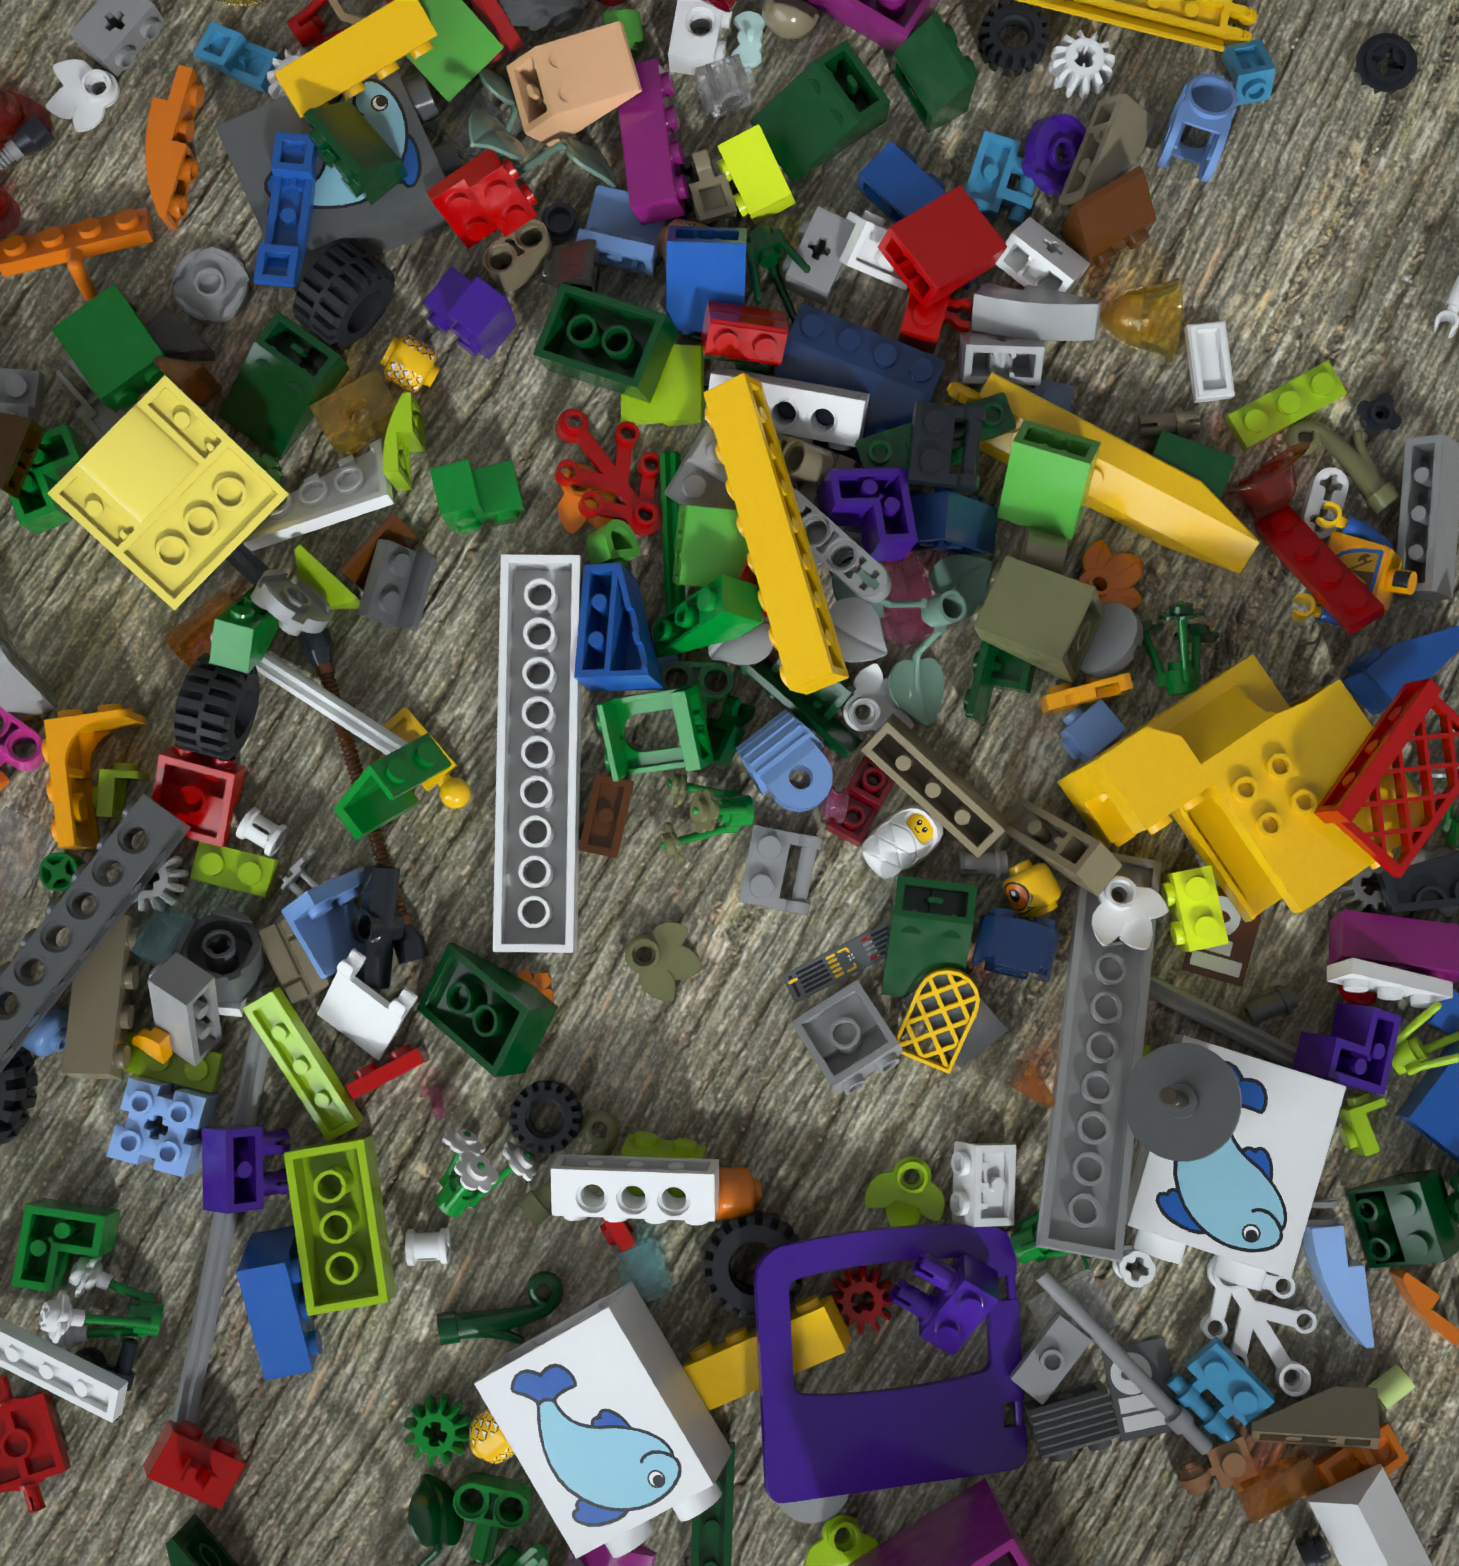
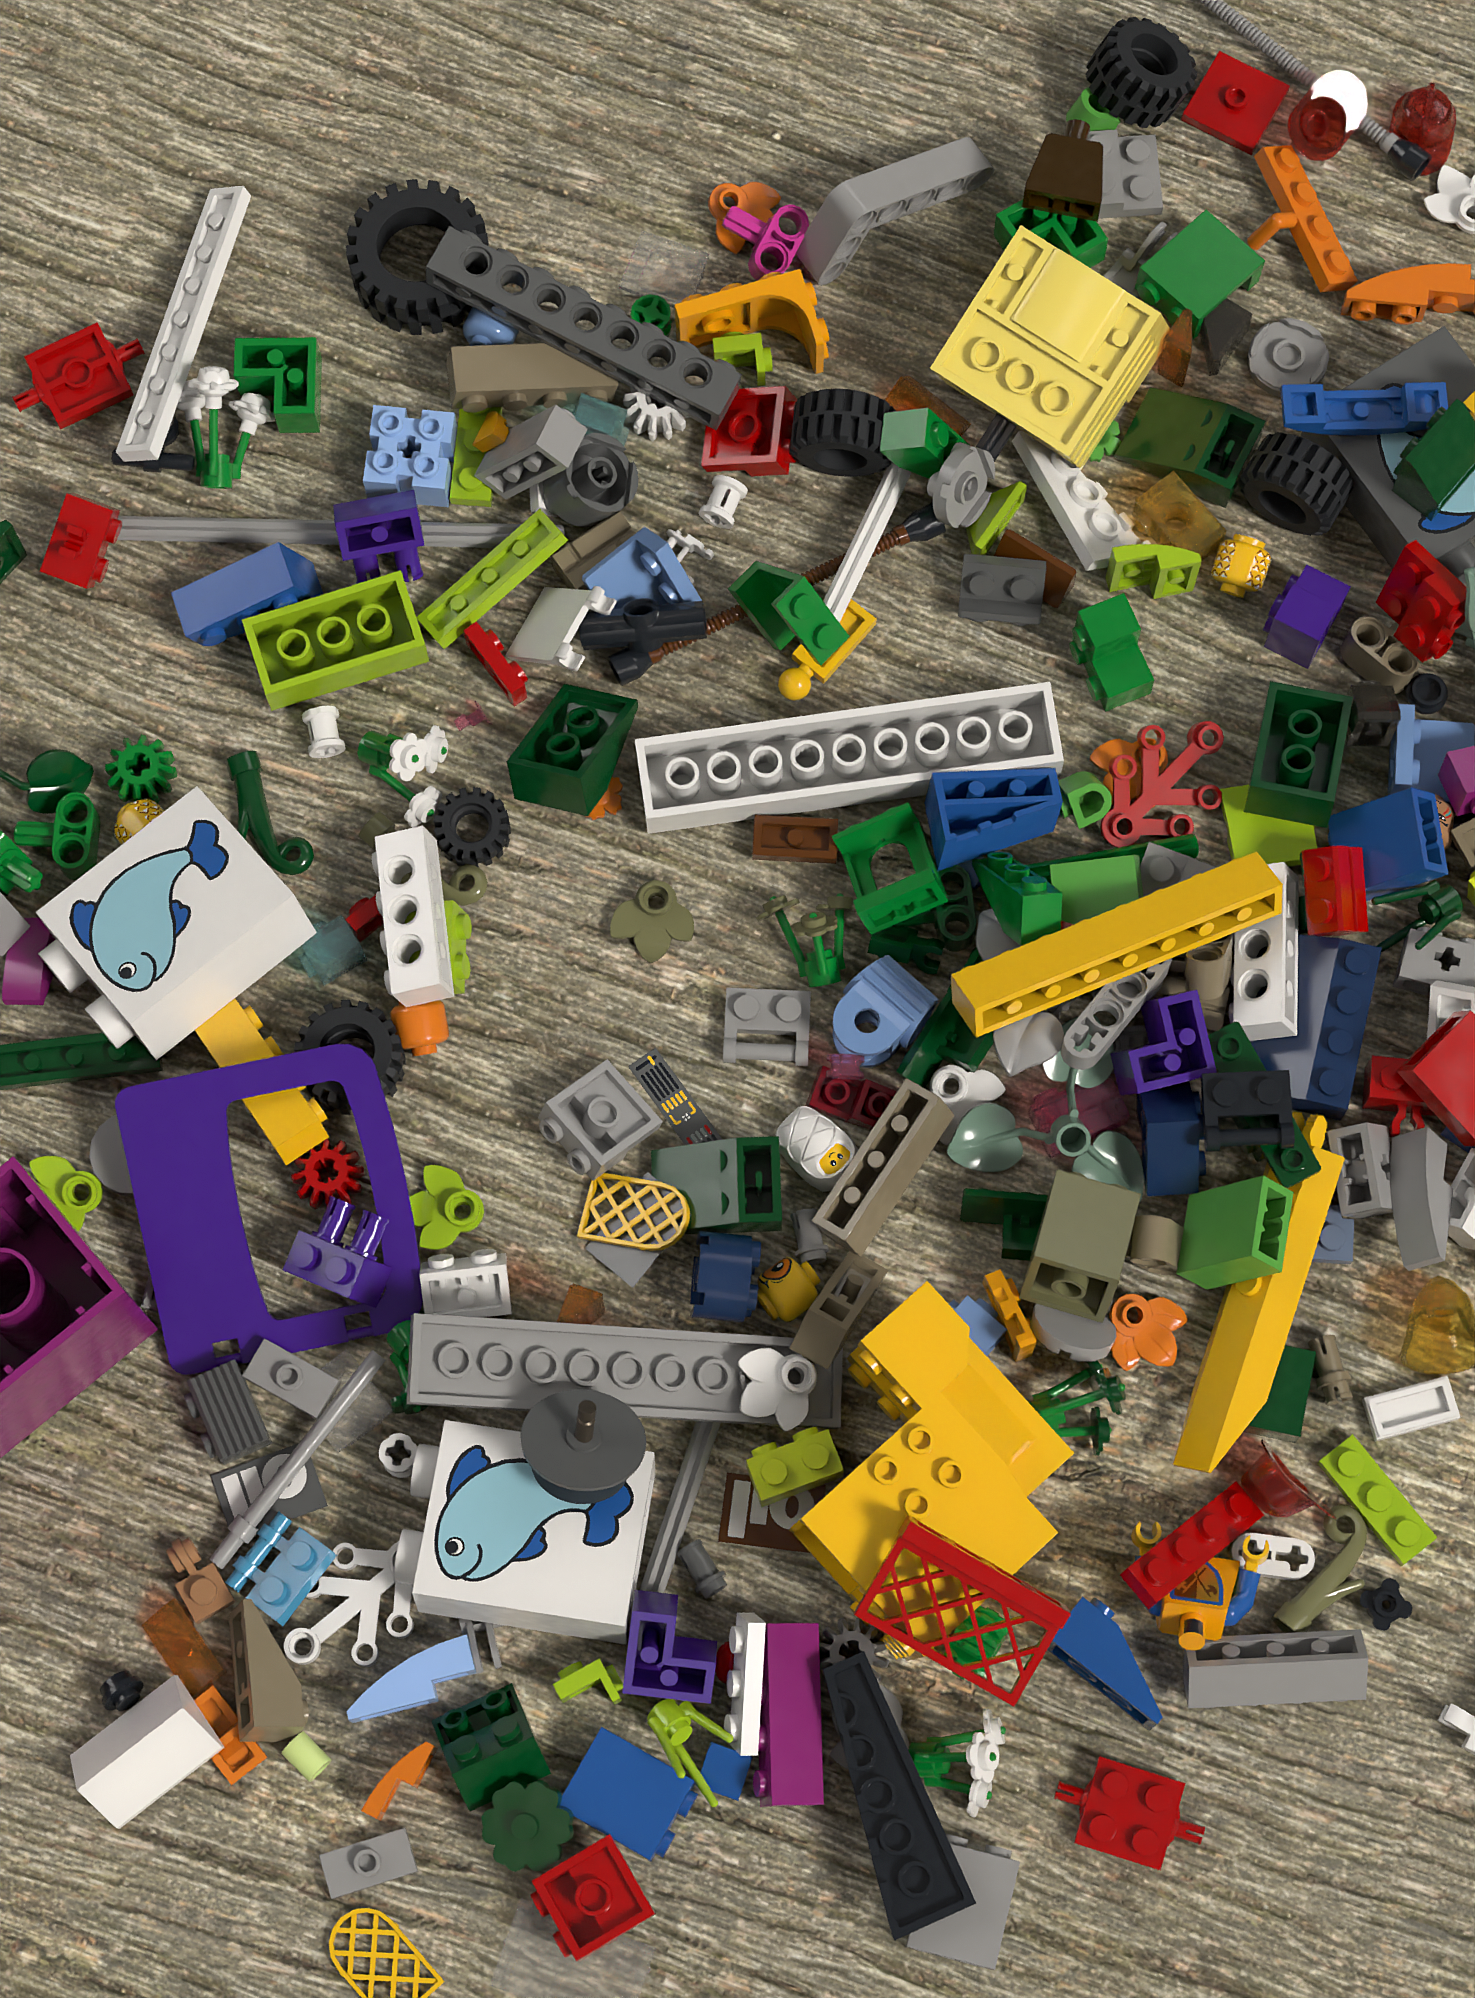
camera: 80 degrees right, 10 degrees down
lime plate [189,841,279,898] -> none

